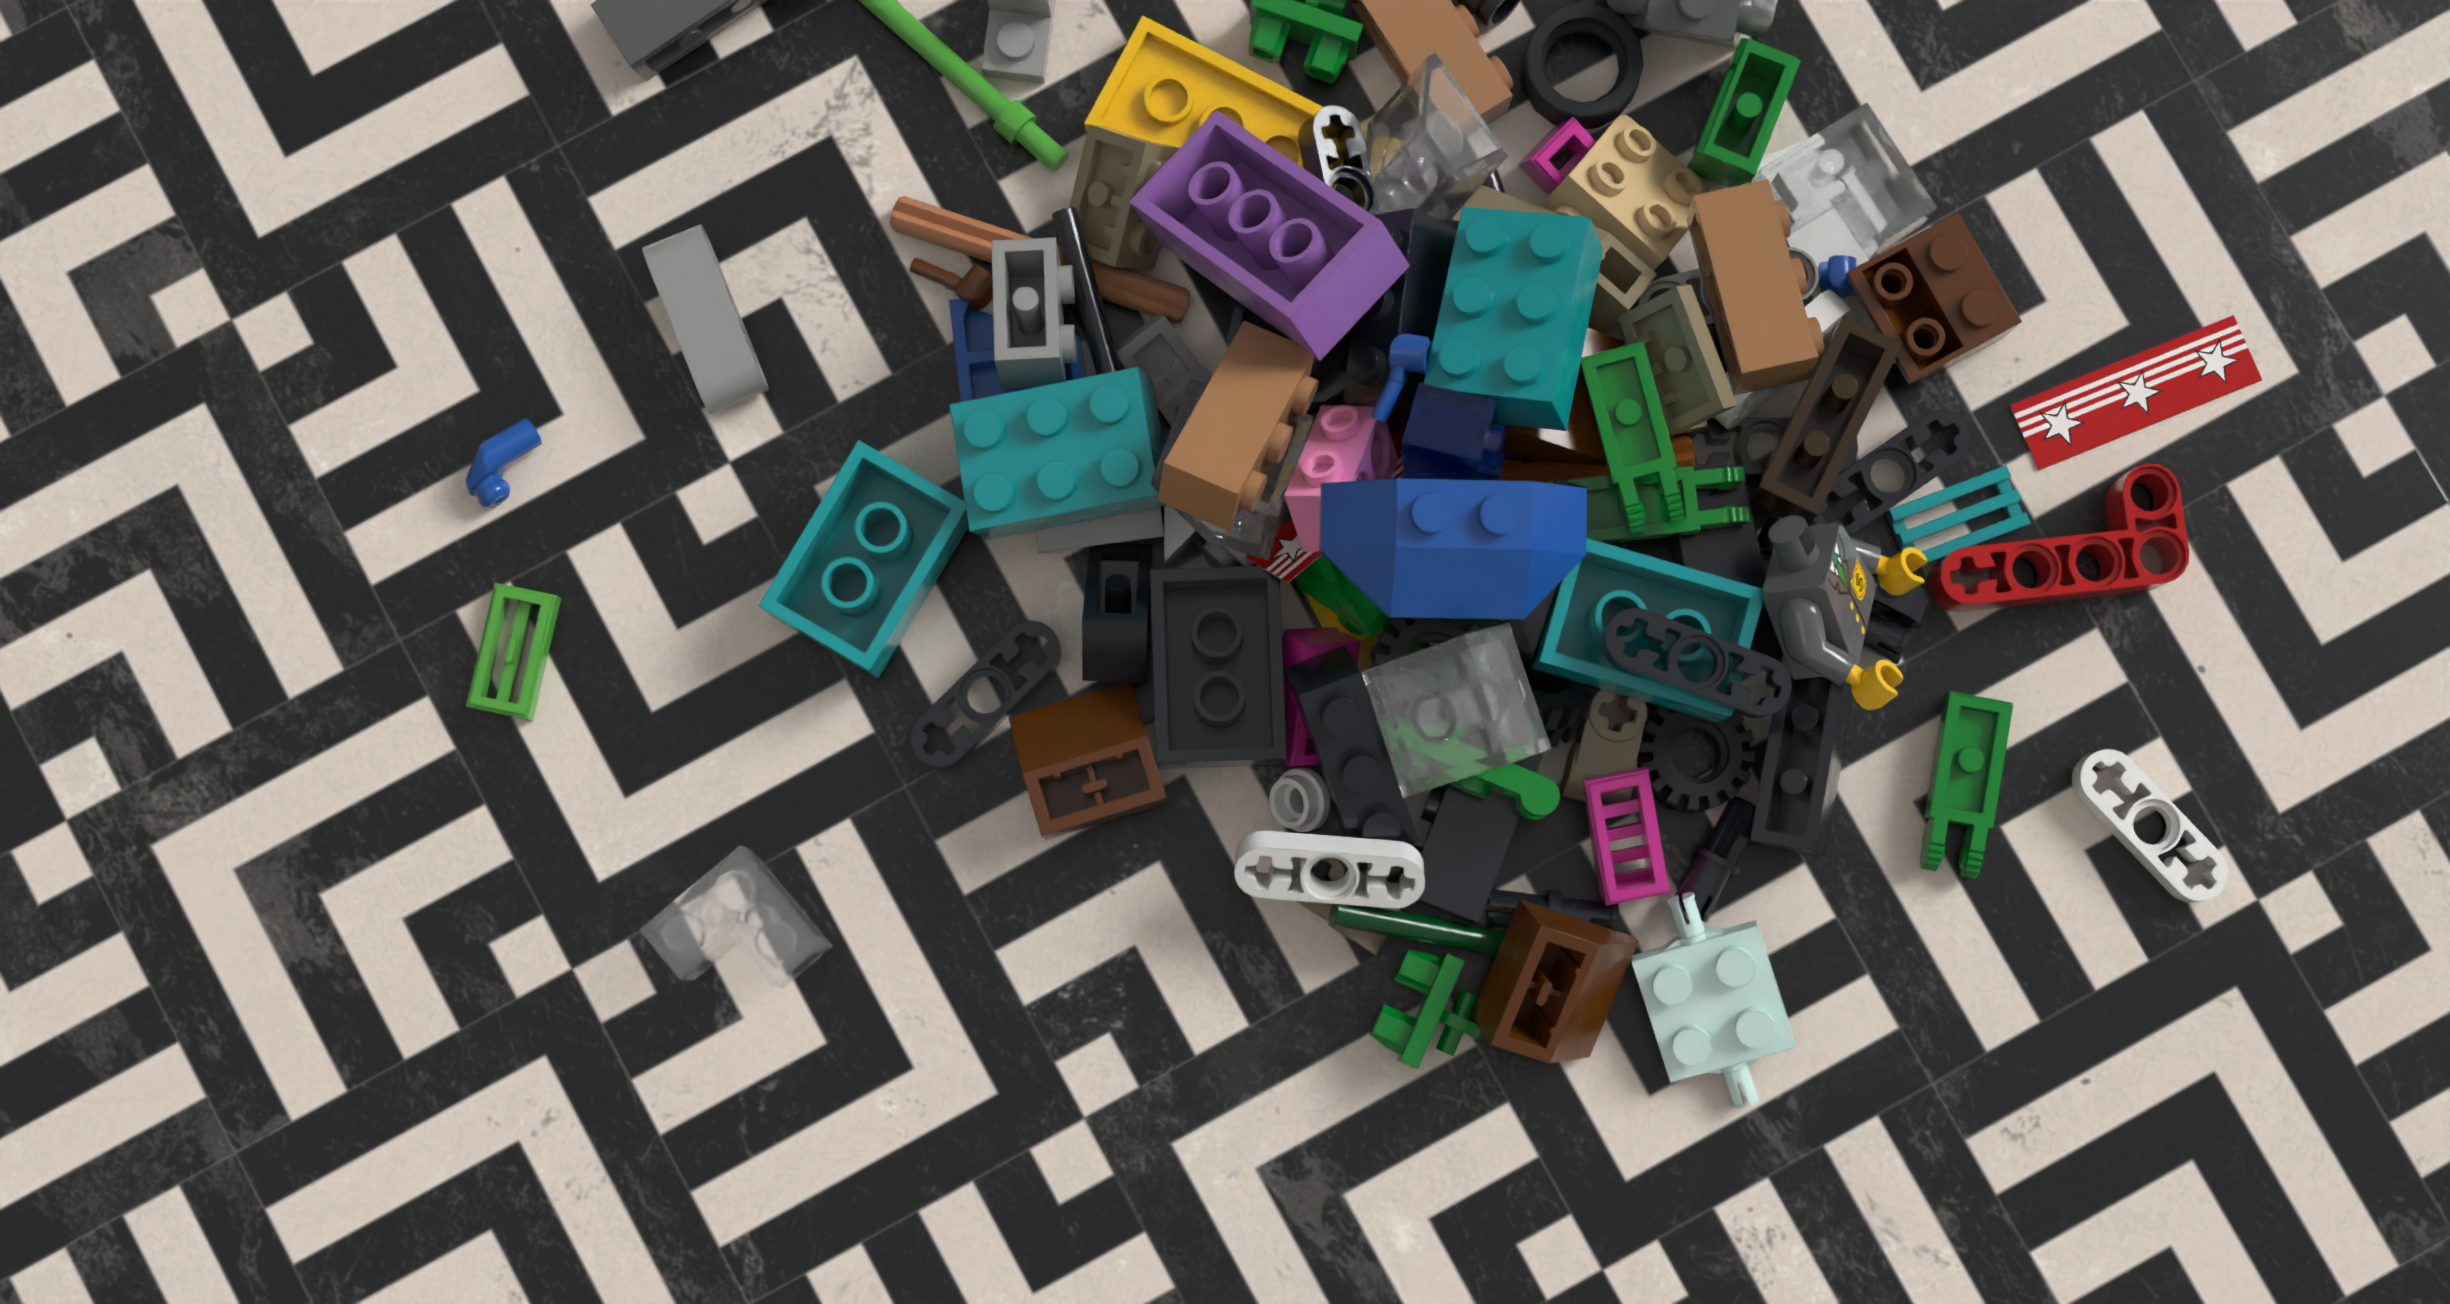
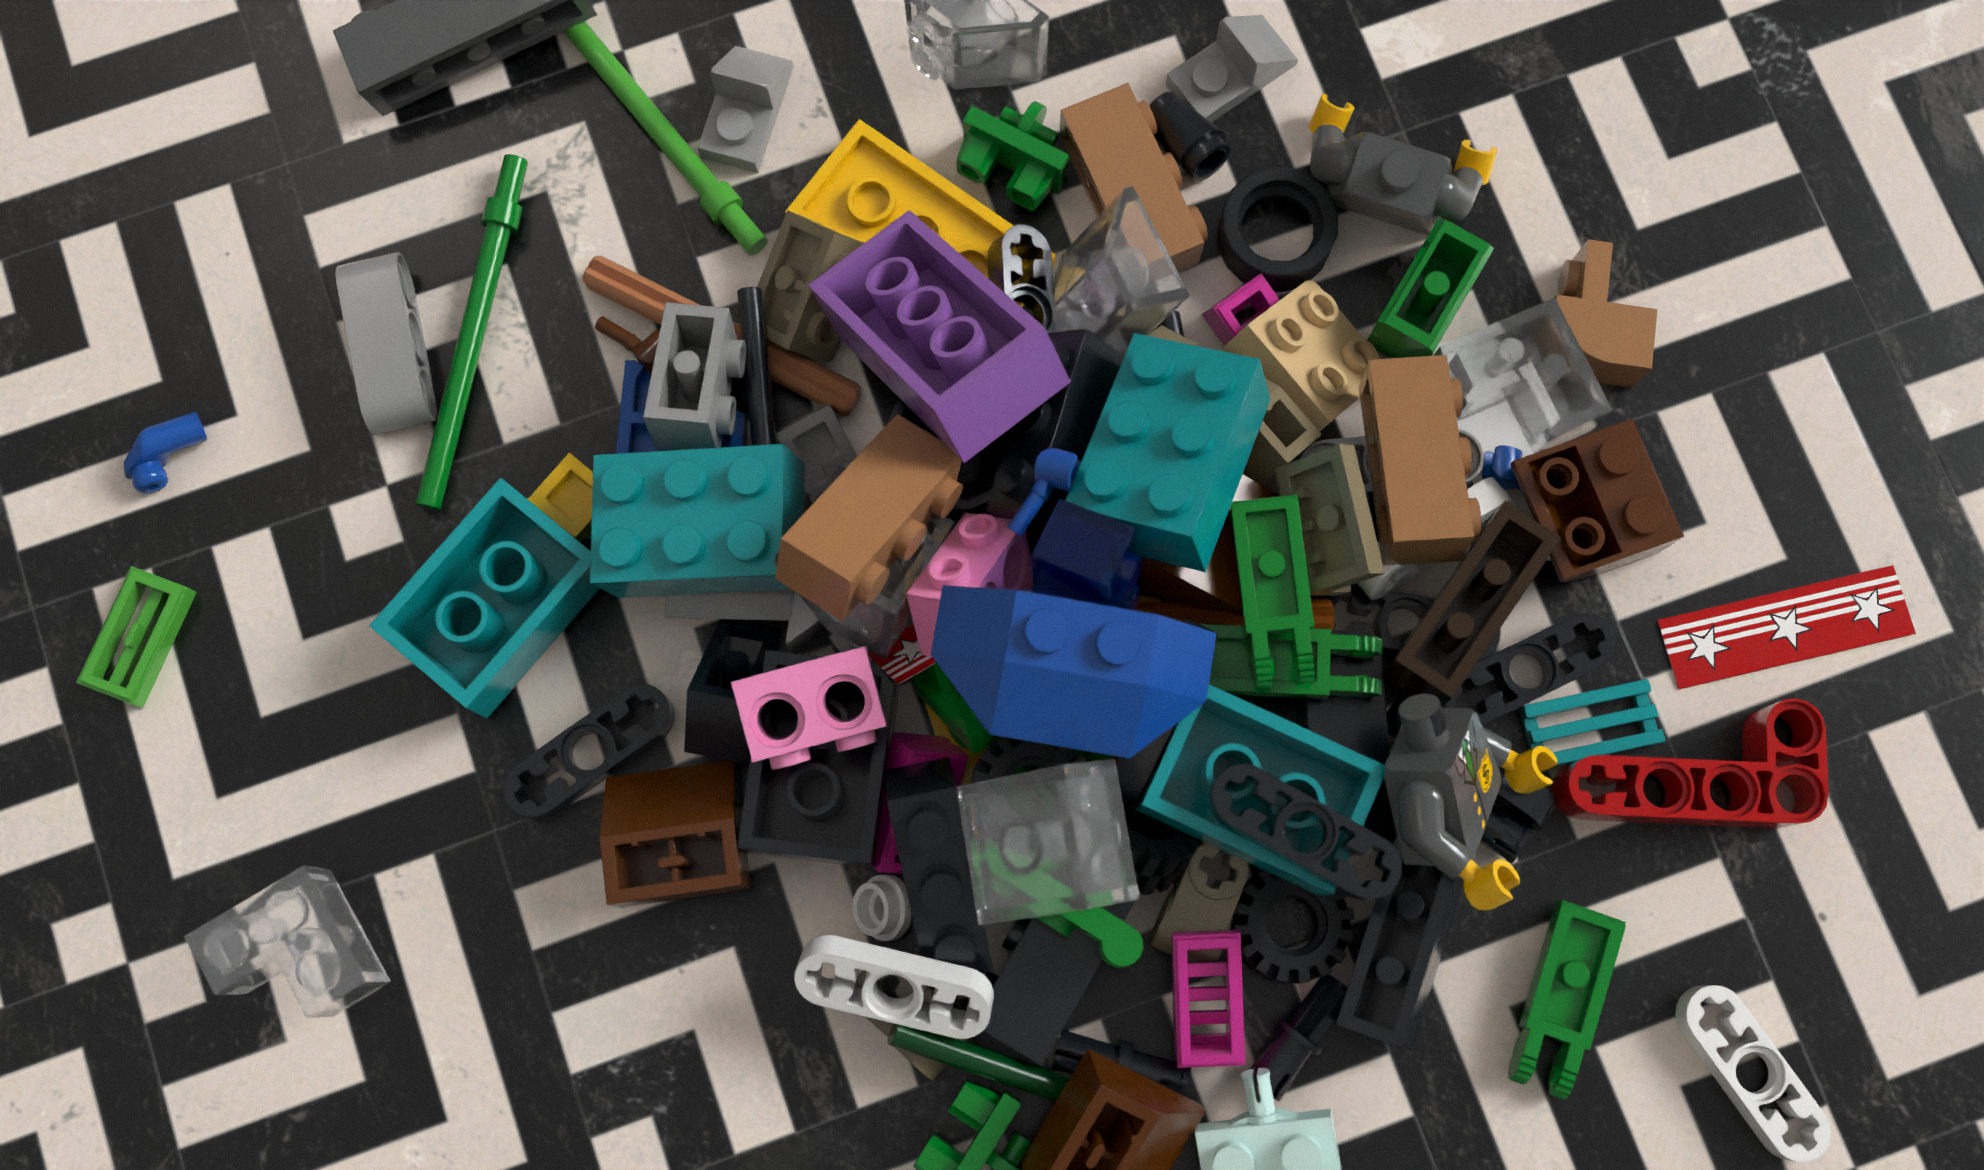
camera: 10 degrees right, 5 degrees down
none -> green bar [415,154,528,511]
none -> yellow plate [528,453,593,543]
none -> bright pink brick [731,645,887,770]
none -> medium nougat brick [1540,239,1658,388]

